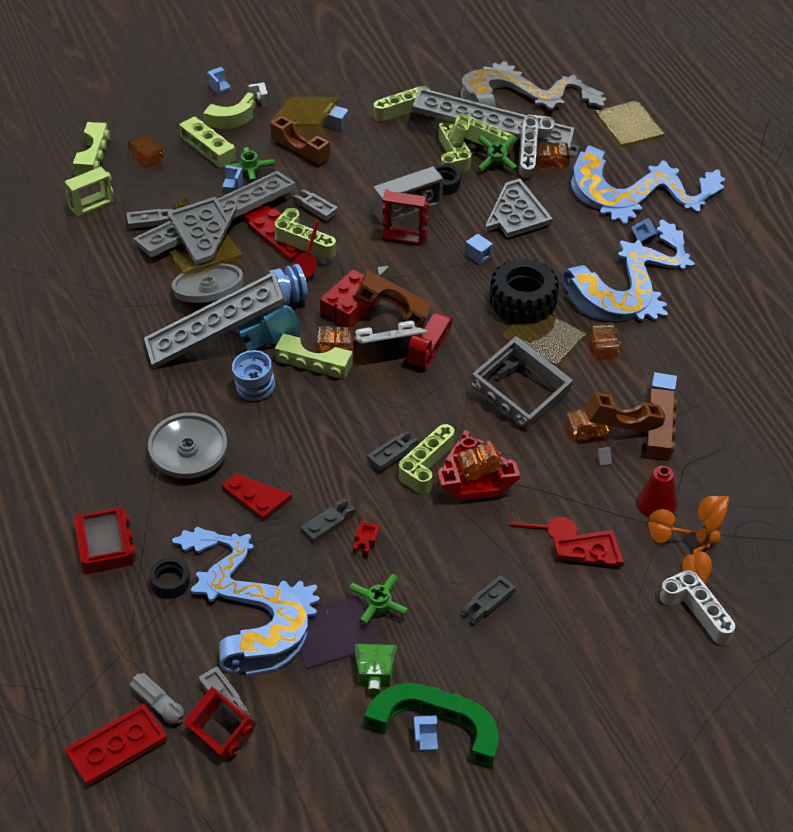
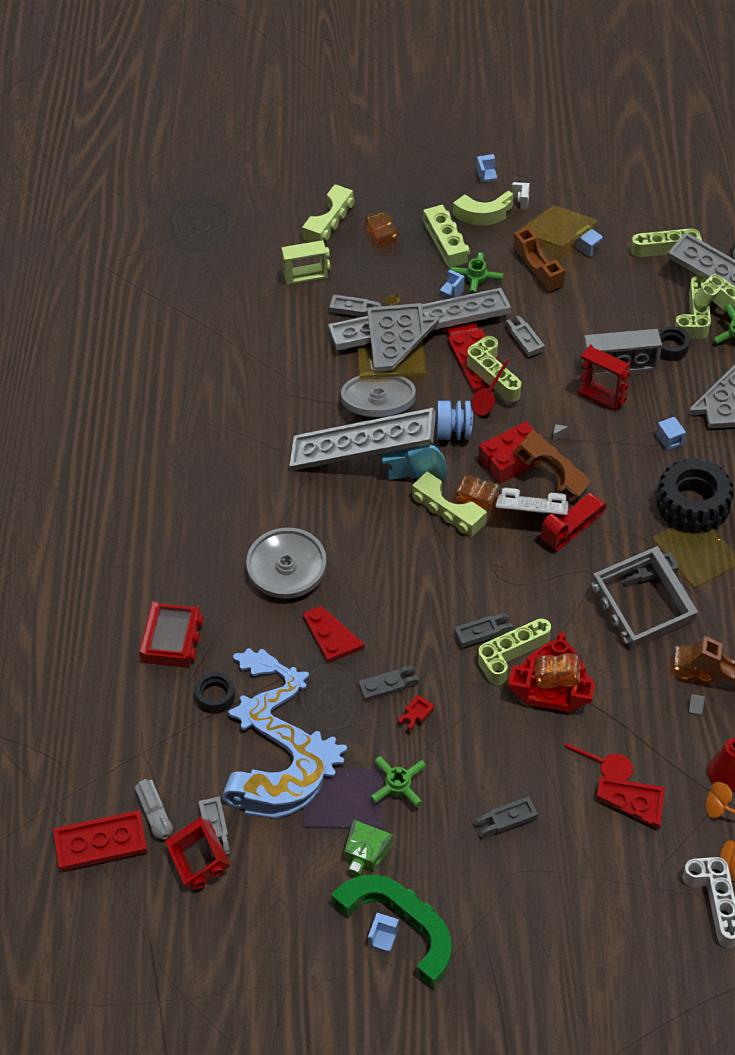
camera: 25 degrees right, 5 degrees up
light blue wheel [232,350,275,401] -> none

